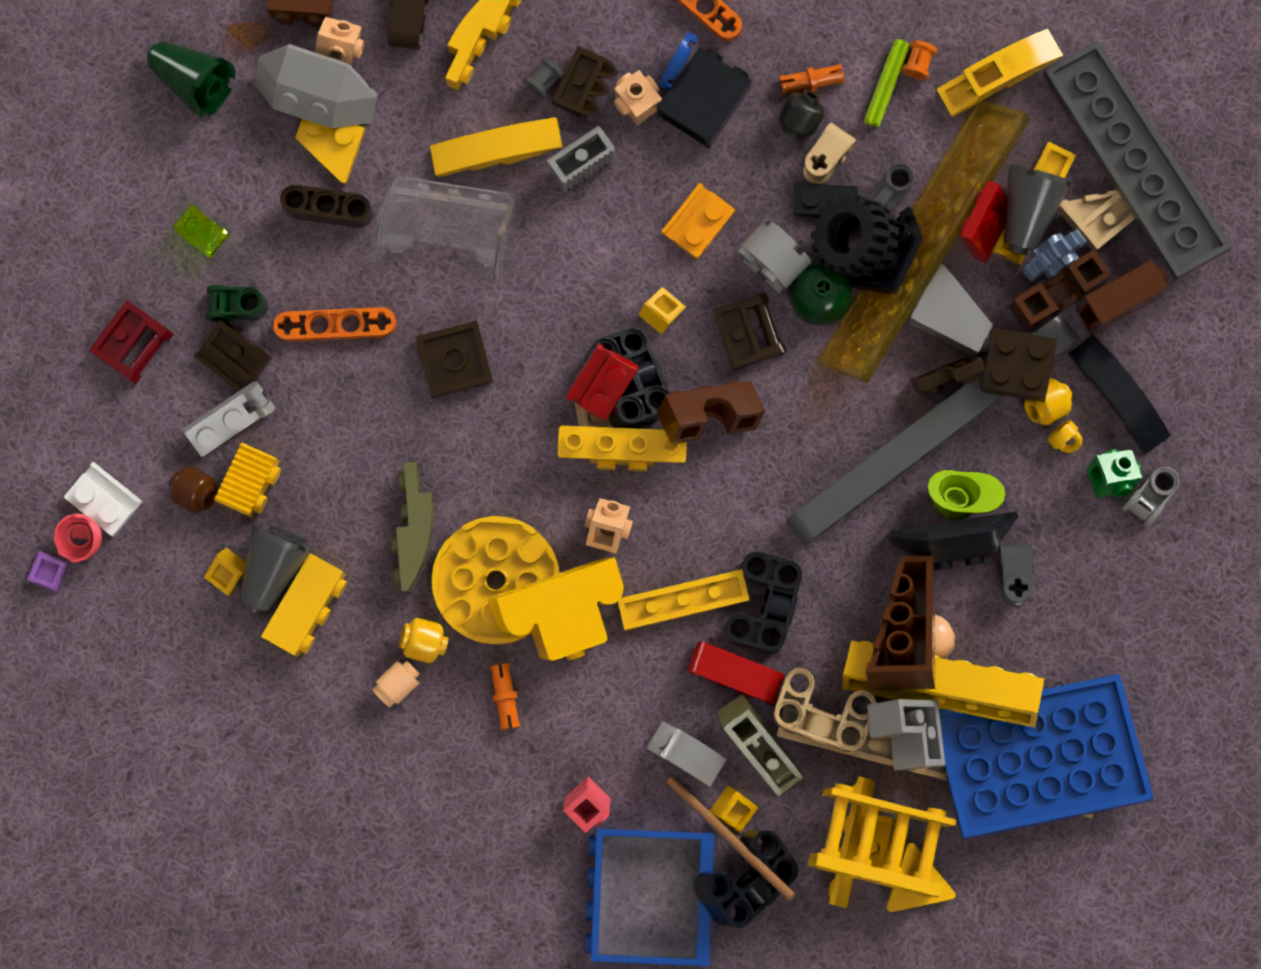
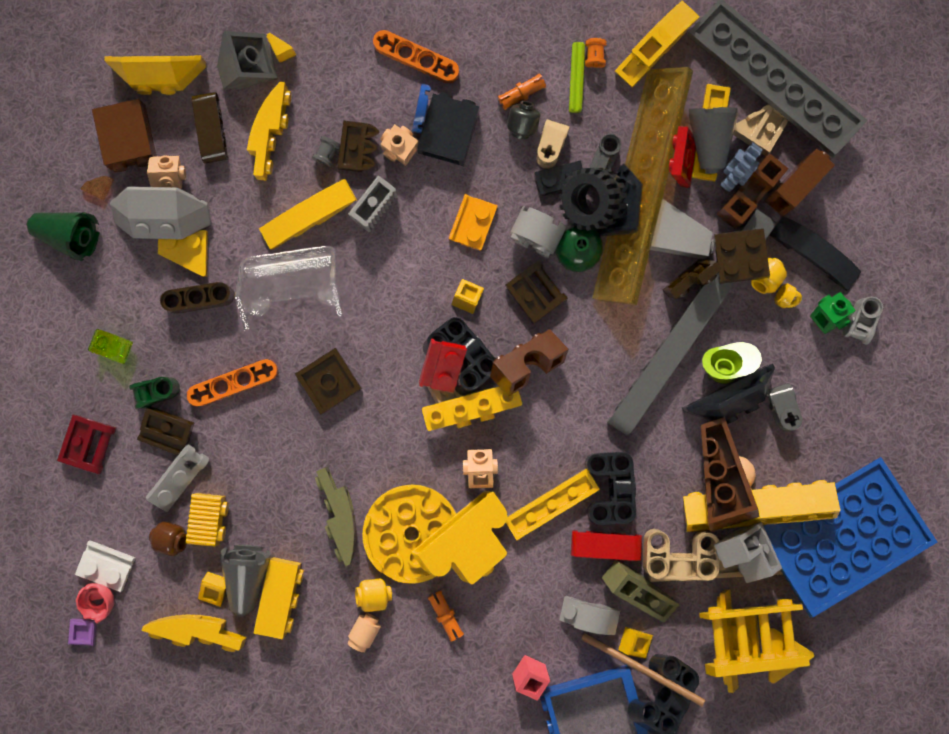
camera: 25 degrees left, 5 degrees up
none -> yellow slope [142,615,247,652]

